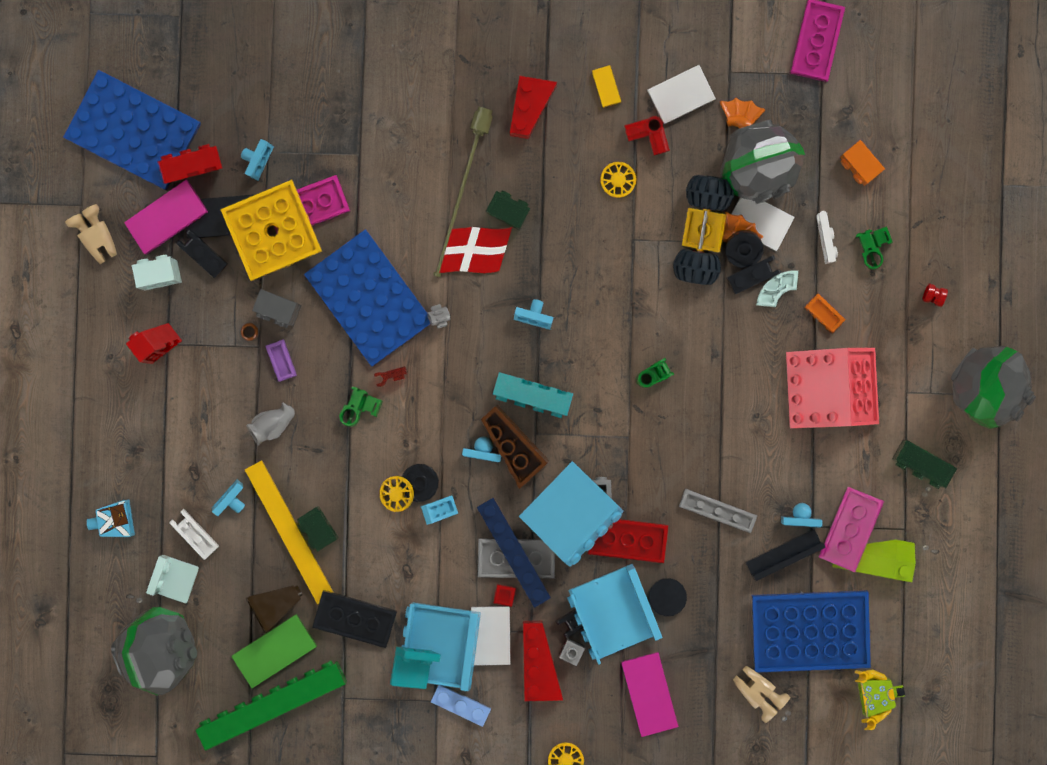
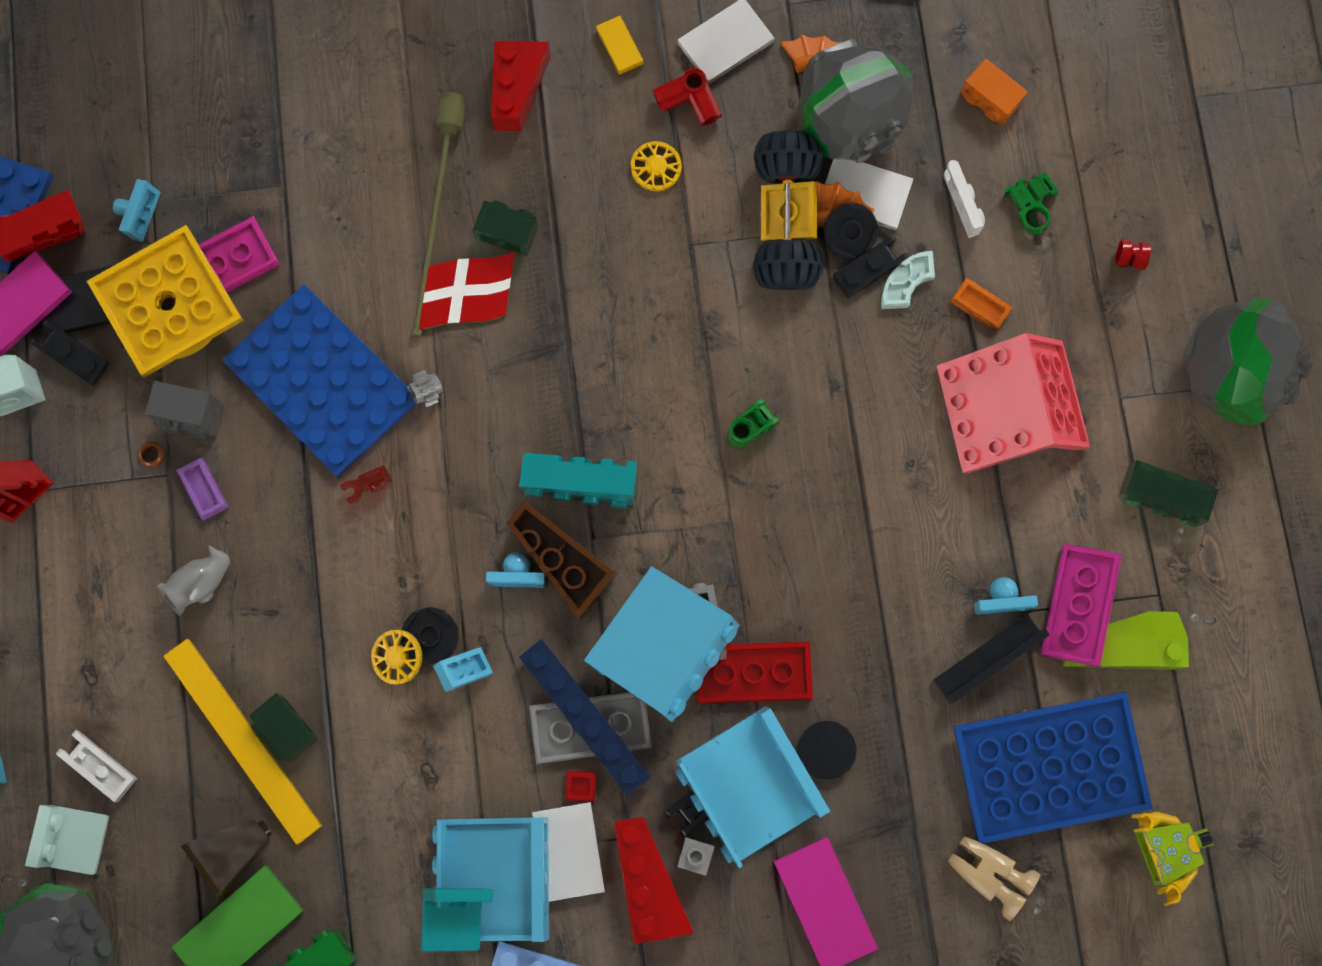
camera: 10 degrees left, 10 degrees down
medium azure tile [212,479,245,516] -> none
black tile [312,590,397,648] -> none
green piece [339,387,383,427] -> none
medium azure tile [513,299,554,330] -> none
light grey tile [679,489,758,533] -> none

